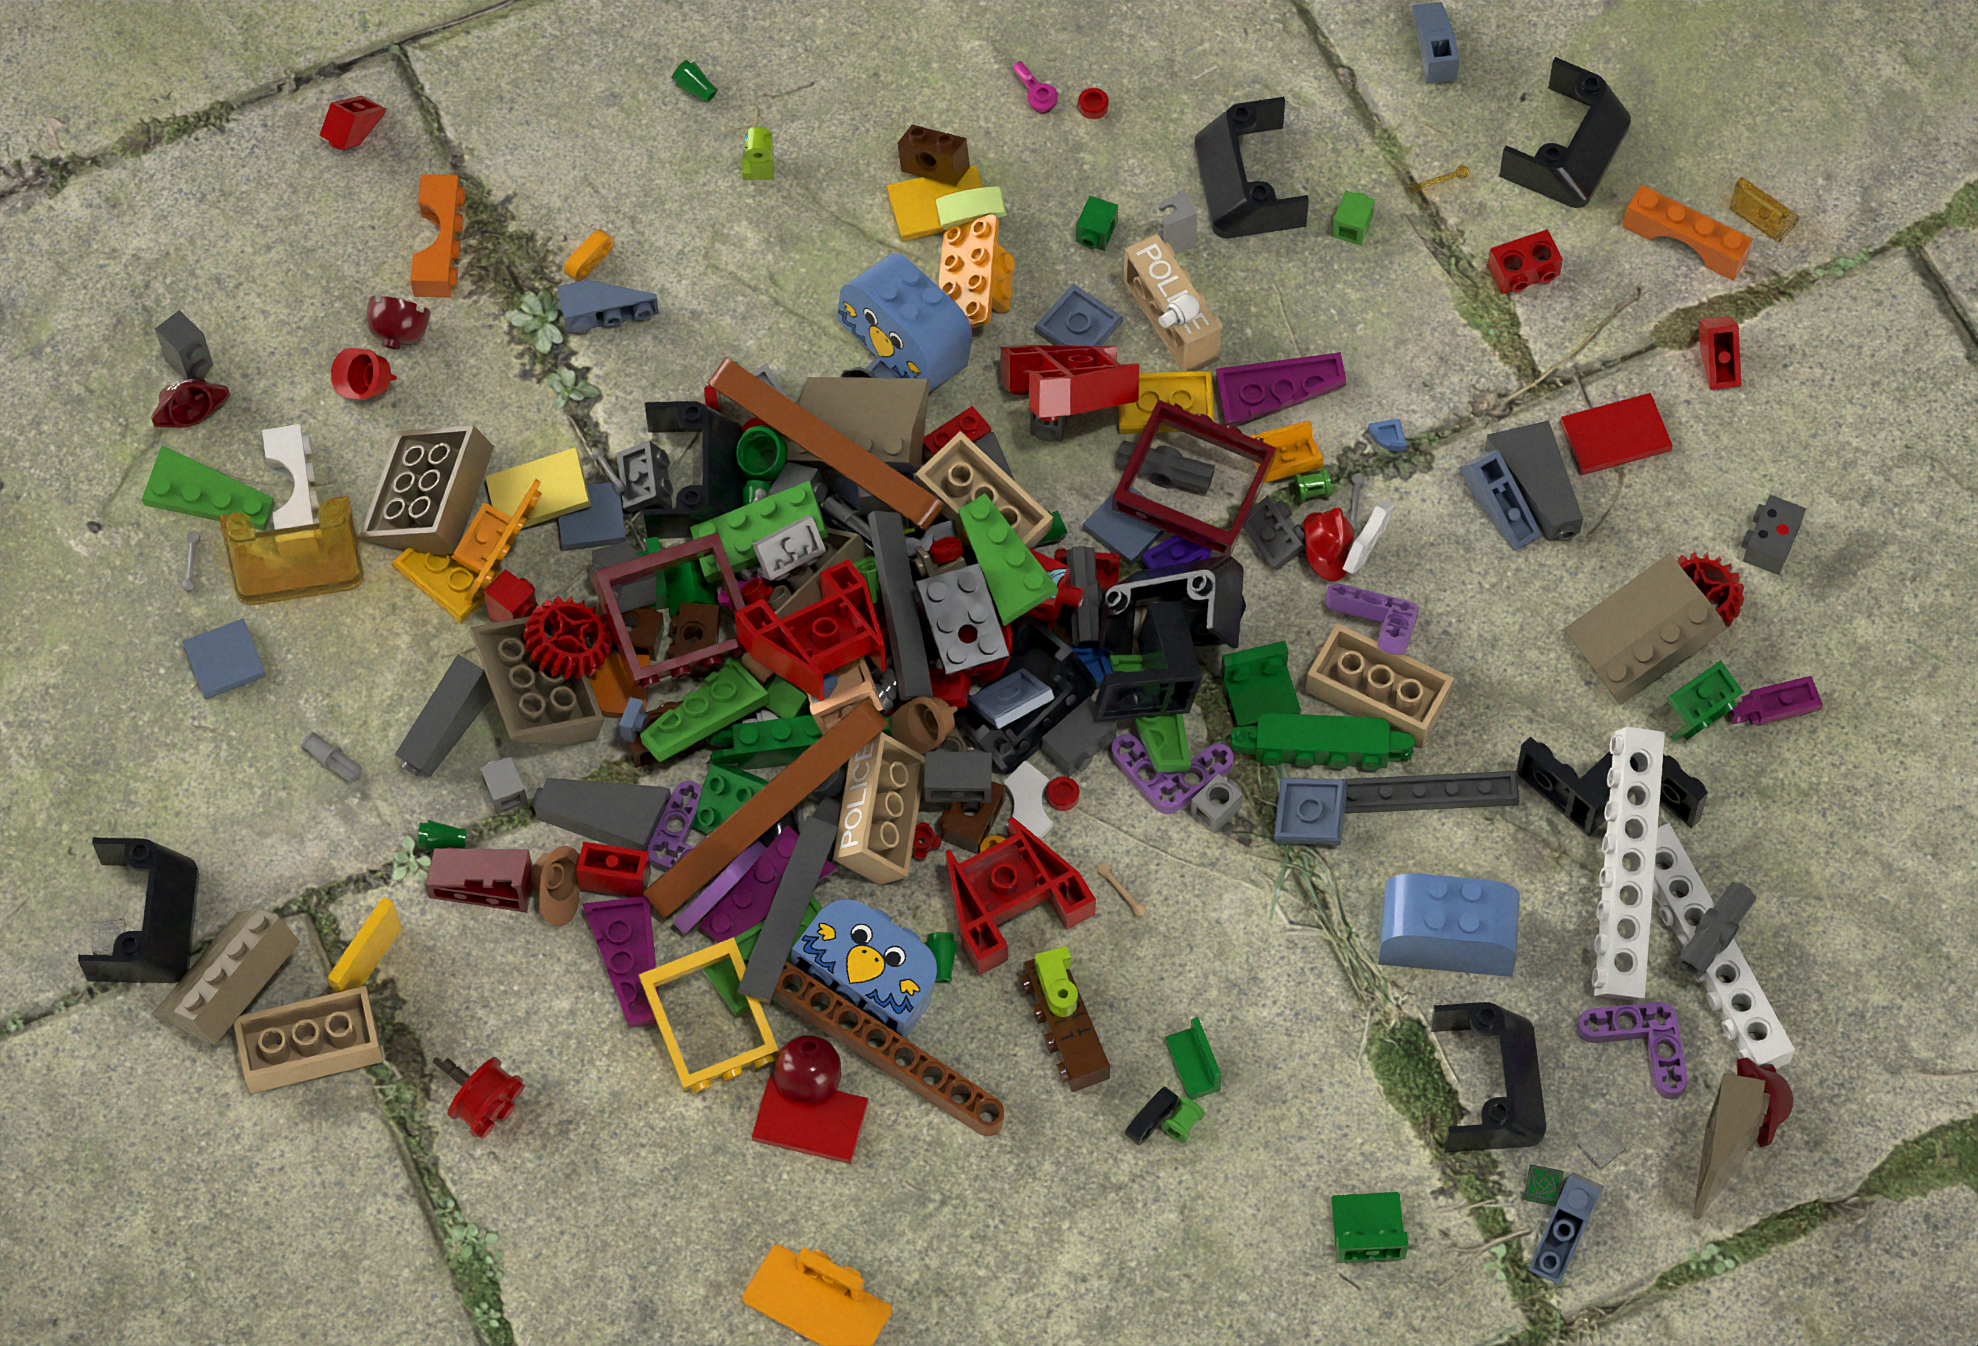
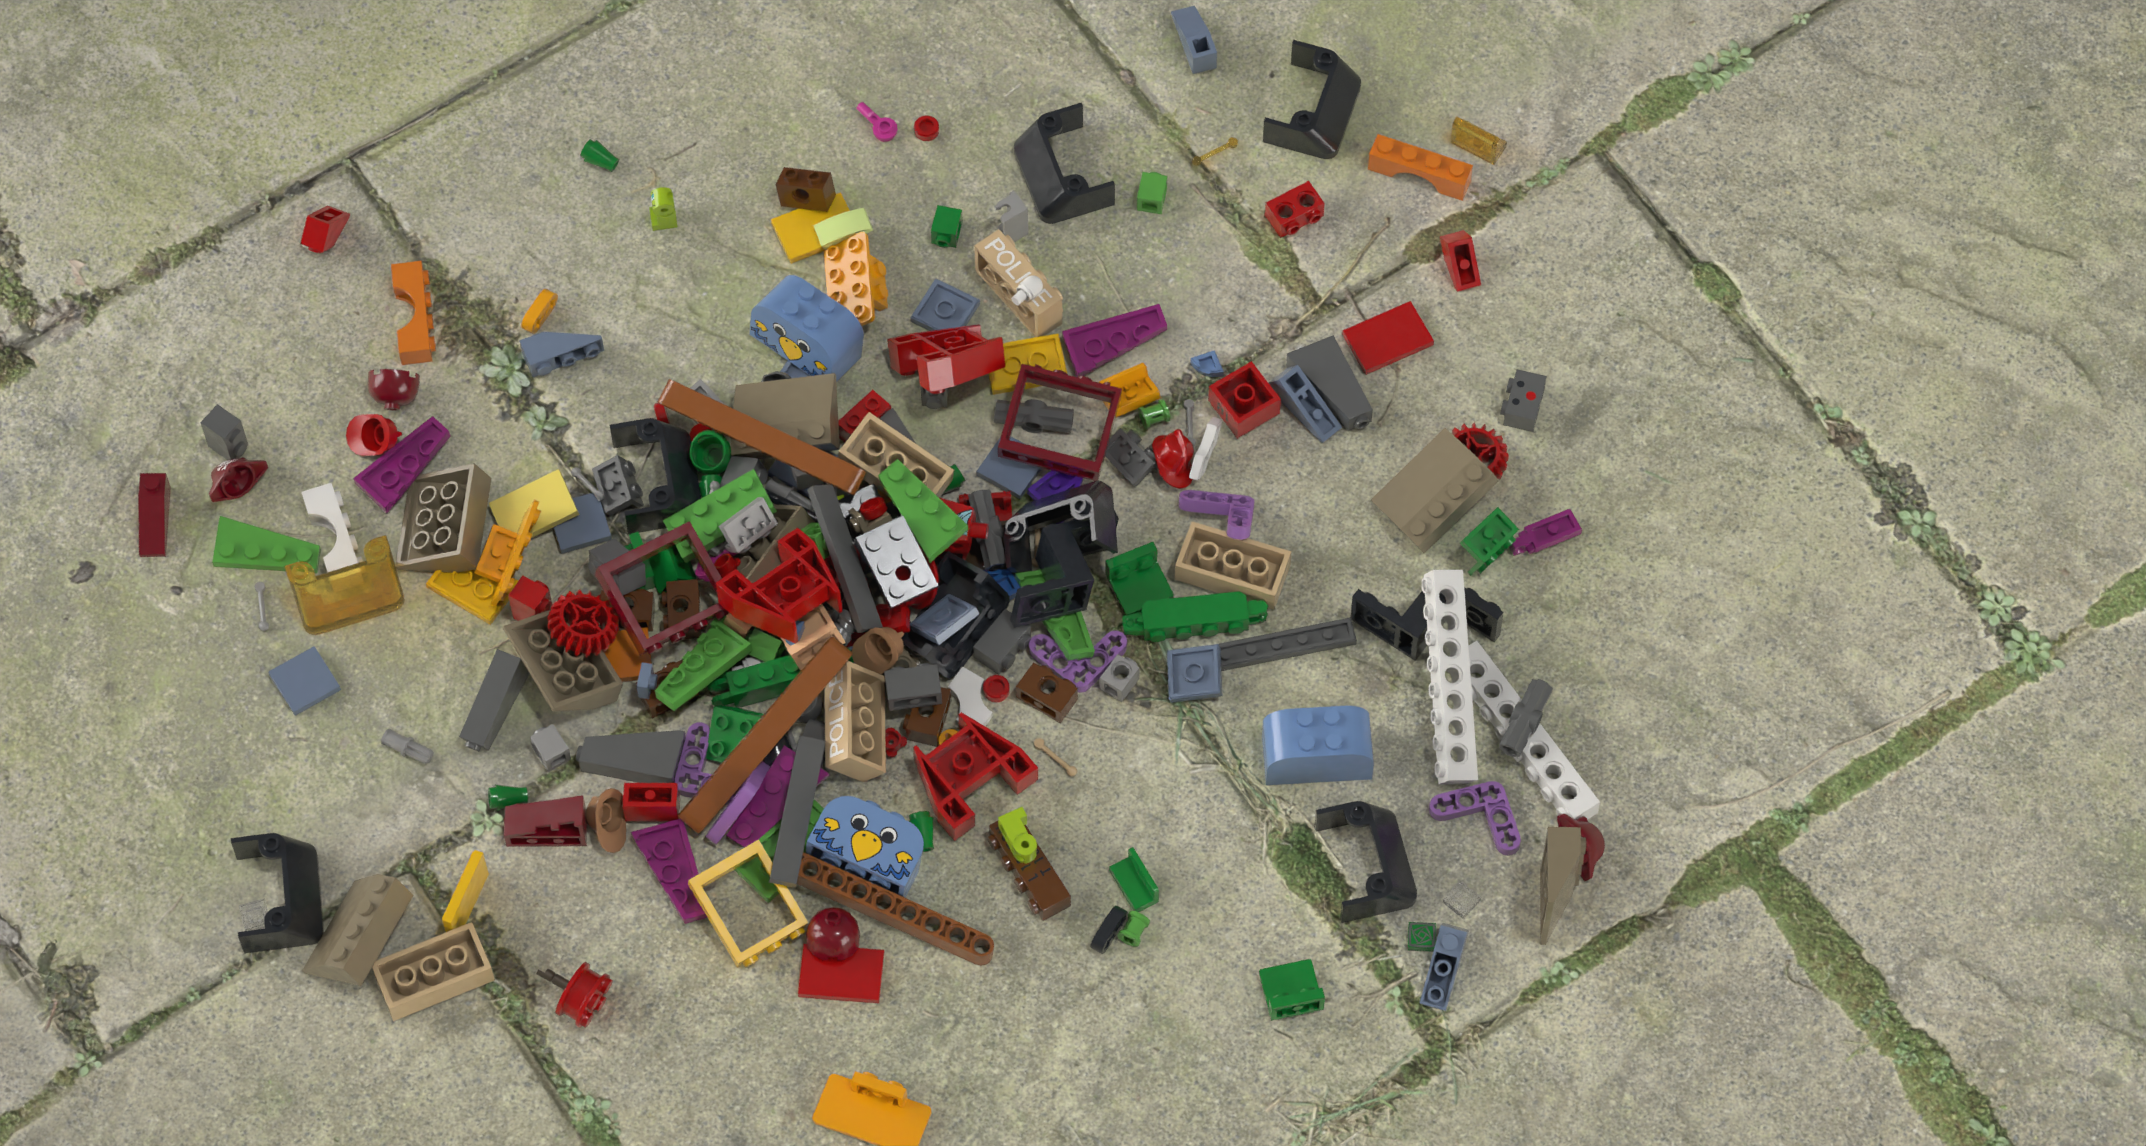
camera: 10 degrees left, 0 degrees up
none -> dark red slope [138,473,171,557]
none -> magenta wing [353,416,451,513]
none -> reddish brown brick [1016,662,1078,724]
none -> red brick [1208,361,1281,439]

